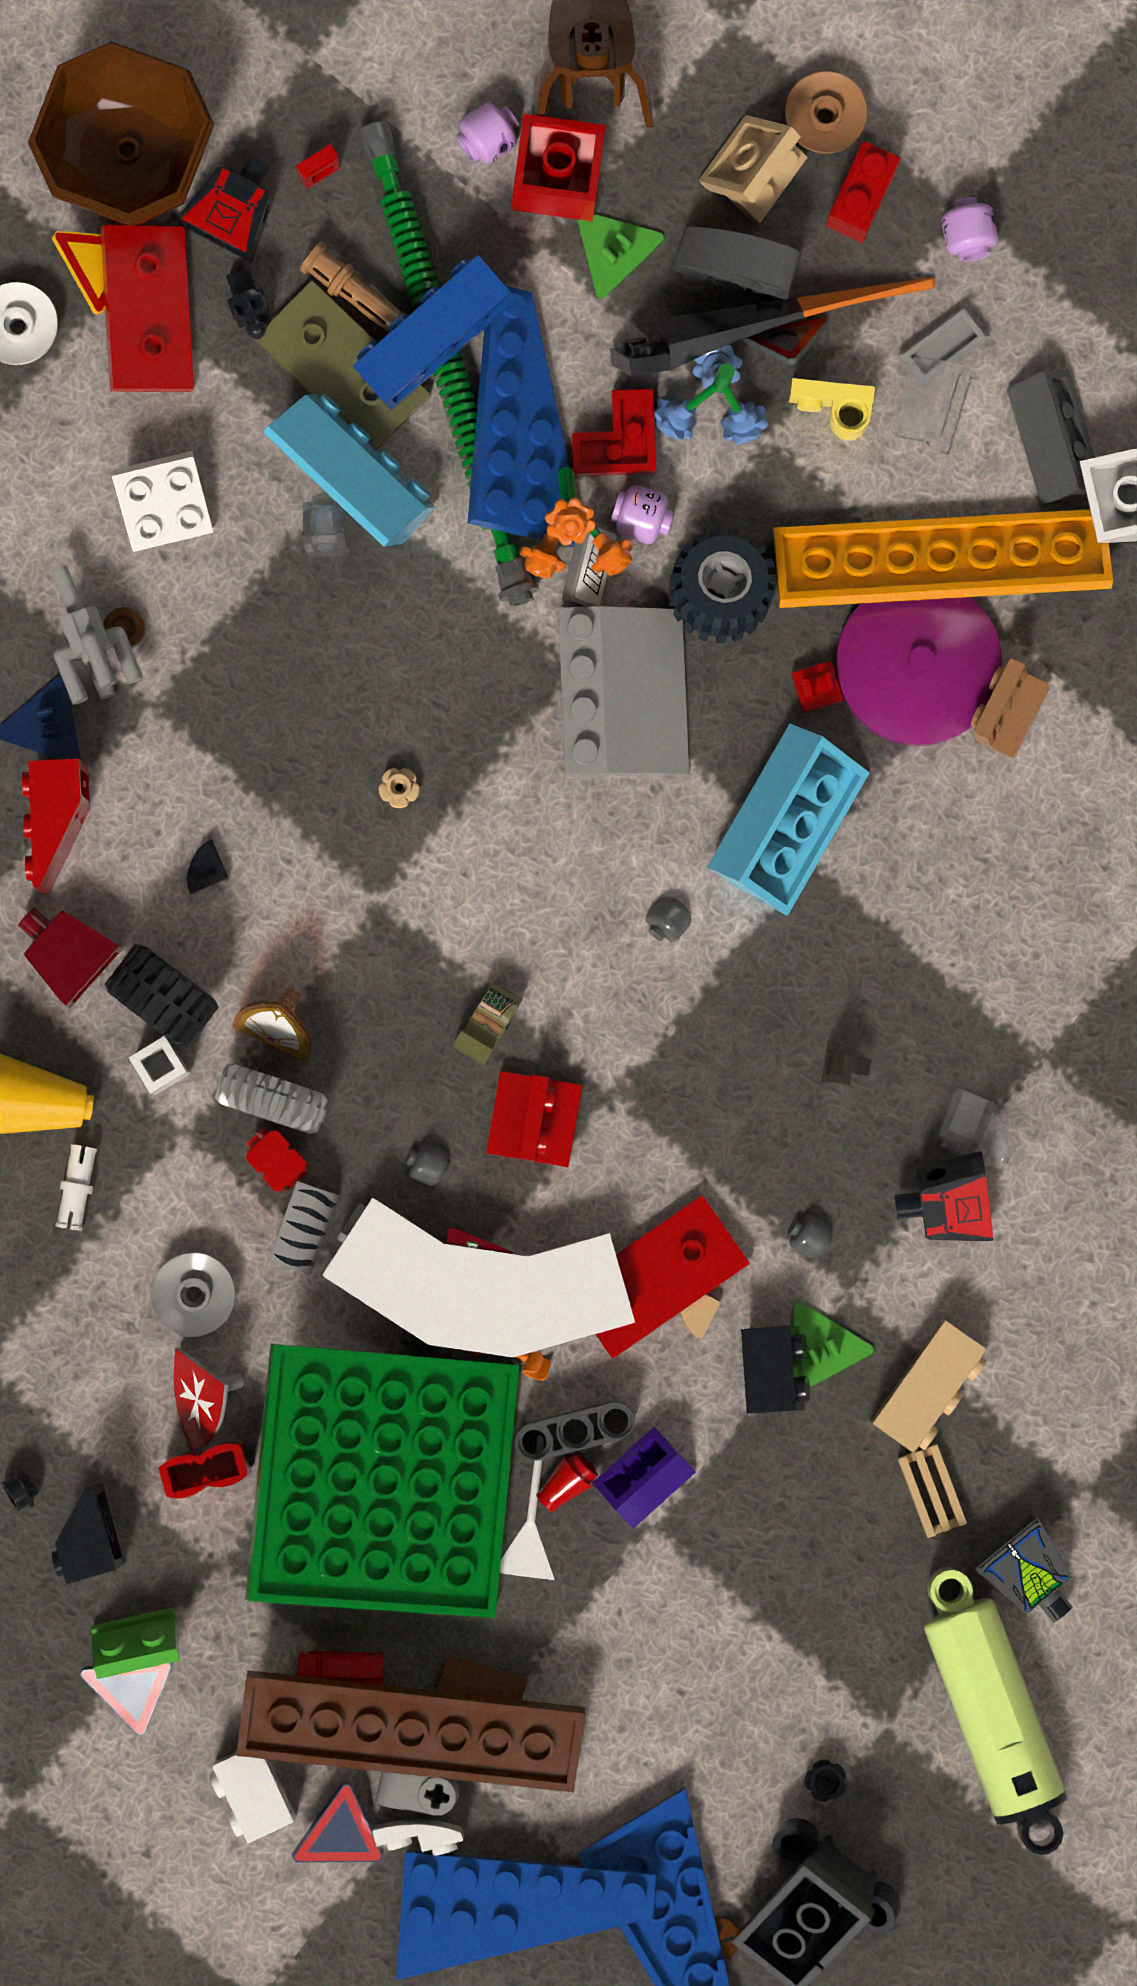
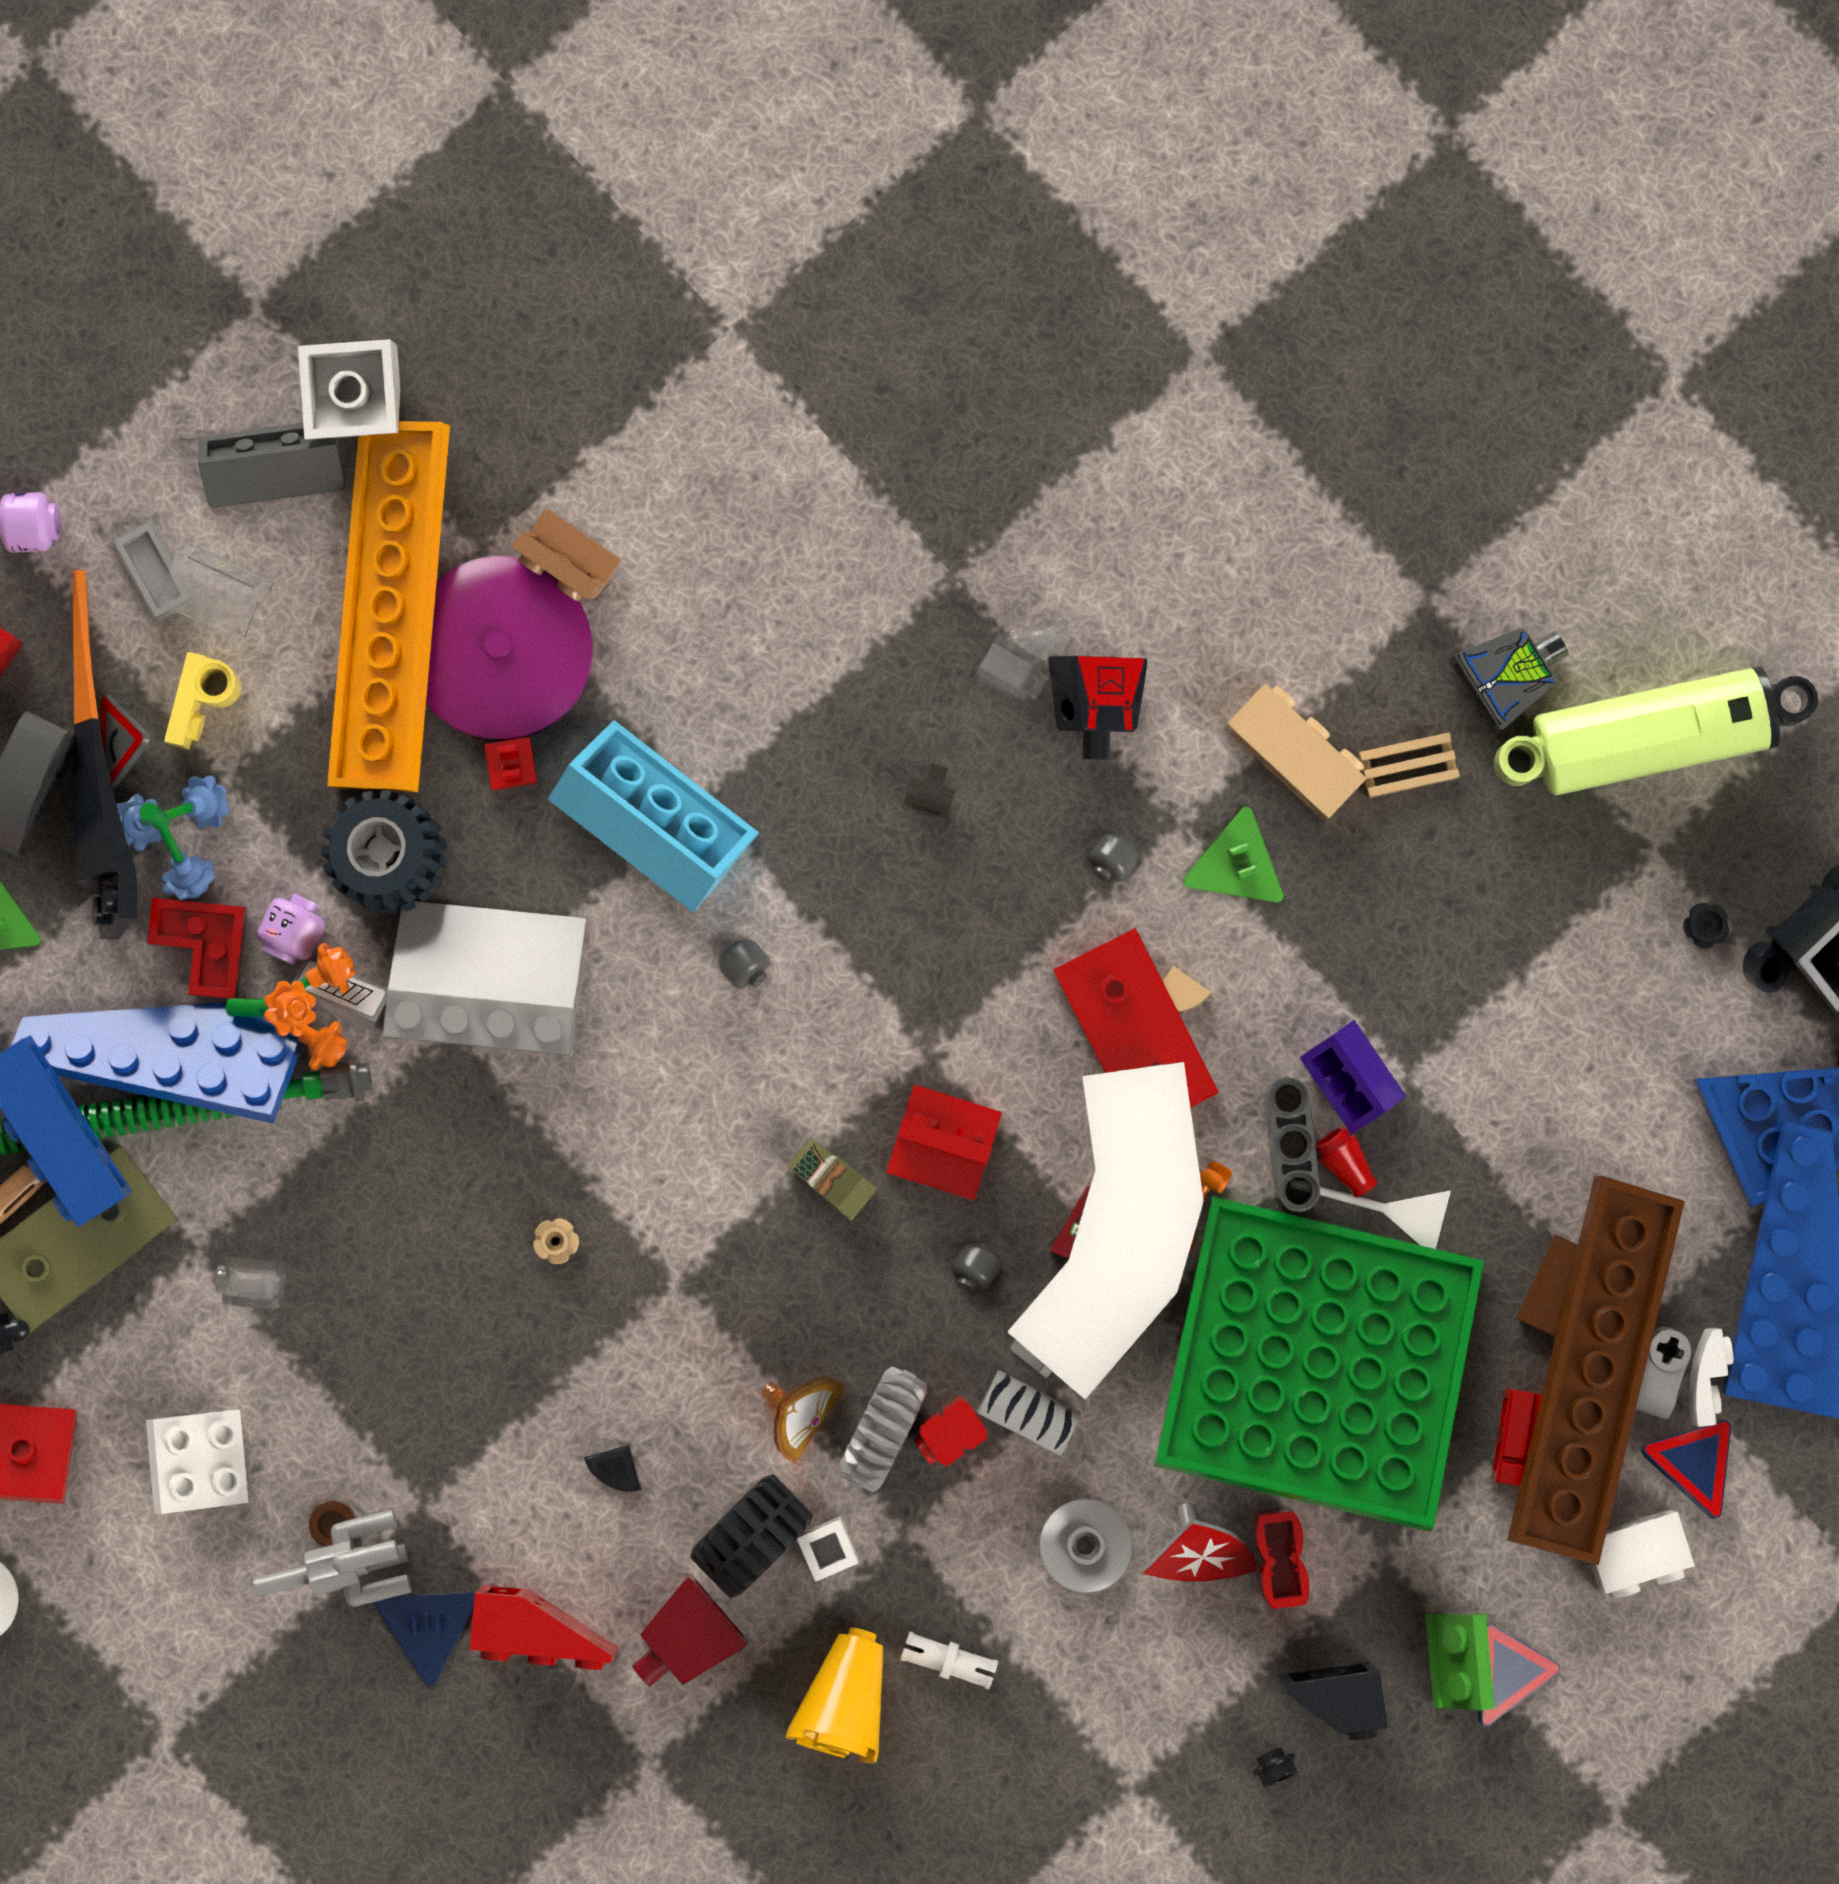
camera: 85 degrees left, 0 degrees up
medium azure slope [263,394,436,547] -> none
black brick [741,1325,810,1414] -> none

